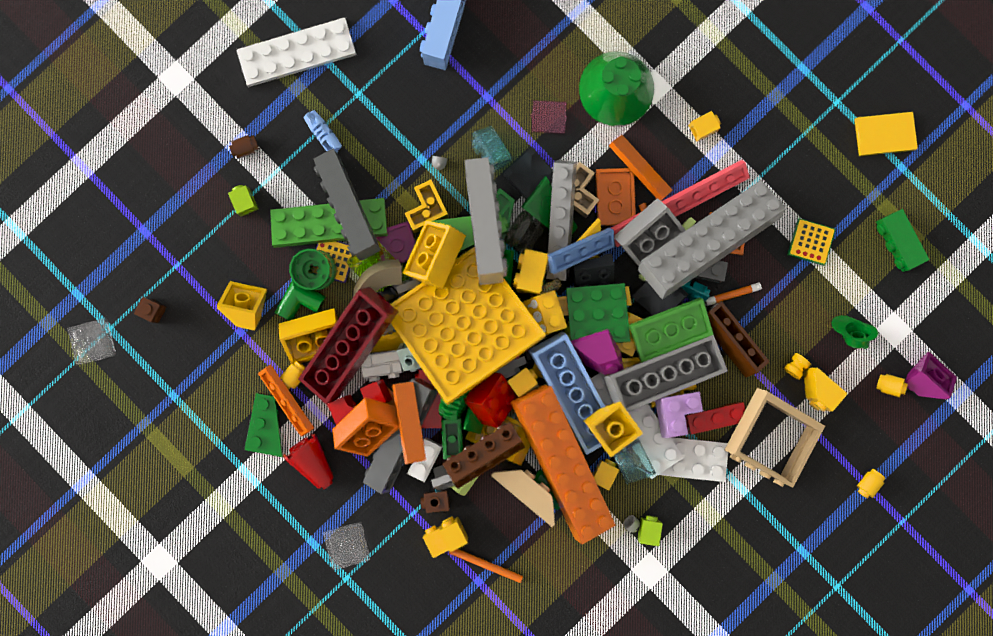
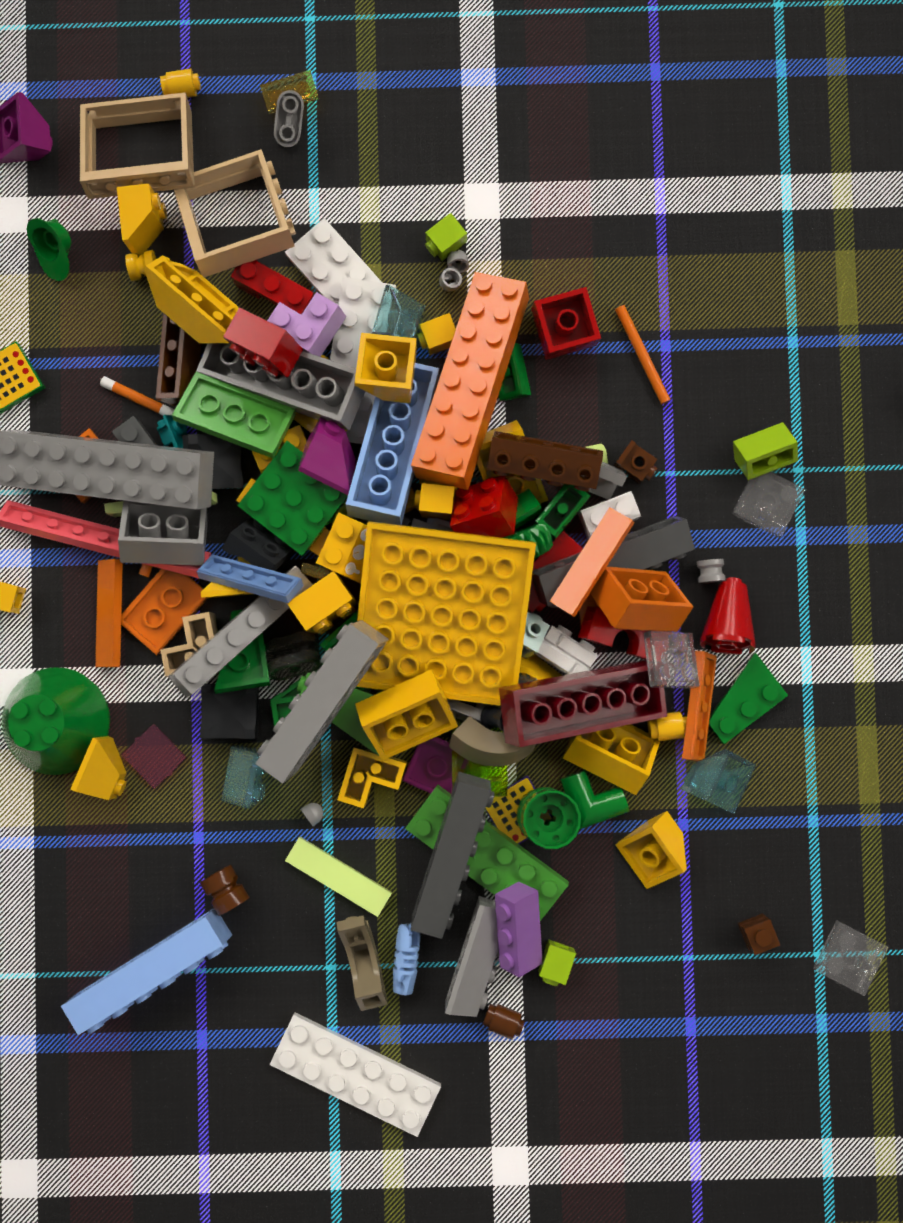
camera: 130 degrees left, 0 degrees up
yellow brick [423,516,469,558] -> none
tan wedge [491,469,555,527] -> none
yellow brick [877,374,908,397] -> none
none -> yellow slope [70,736,127,800]
none -> tan window [80,93,194,199]
none -> yellow wedge [144,255,238,343]
none -> reddish brown wheel [200,864,250,916]
none -> brick [223,307,304,378]
none -> clear yellow plate [260,70,319,114]
none -> light grey brick [274,90,304,147]
none -> yellowish green tile [285,837,392,917]
none -> dark tan arch [336,915,388,1011]
none -> light grey hinge [439,268,462,292]
none -> light grey slope [445,896,499,1017]
none -> medium lavender brick [495,882,543,977]
none -> red brick [531,287,601,360]
none -> clear hinge [643,630,699,689]
none -> clear light blue slope [681,749,756,814]
none -> light grey wheel [697,559,726,583]
none -> lime brick [733,422,798,480]

